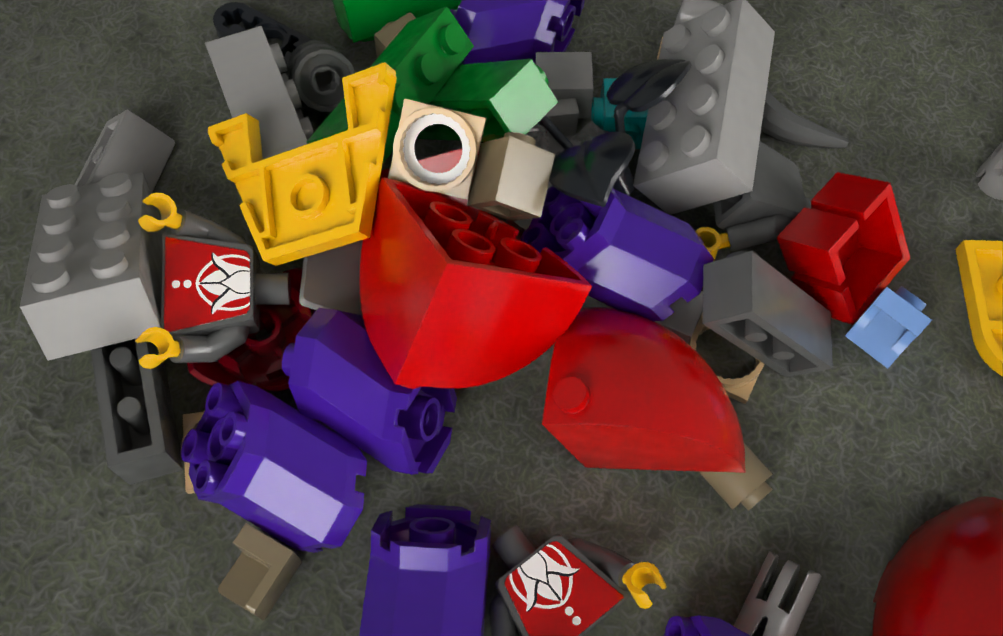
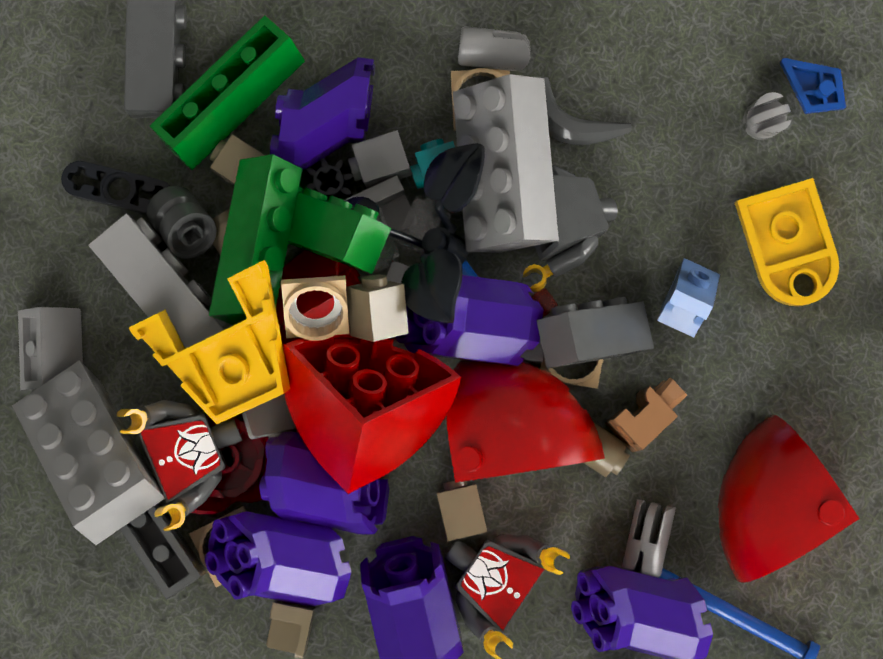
camera: 15 degrees left, 20 degrees up
red piece [777,172,911,325] -> none
none -> dark tan brick [437,480,487,541]
none -> medium nougat hips [605,377,687,452]

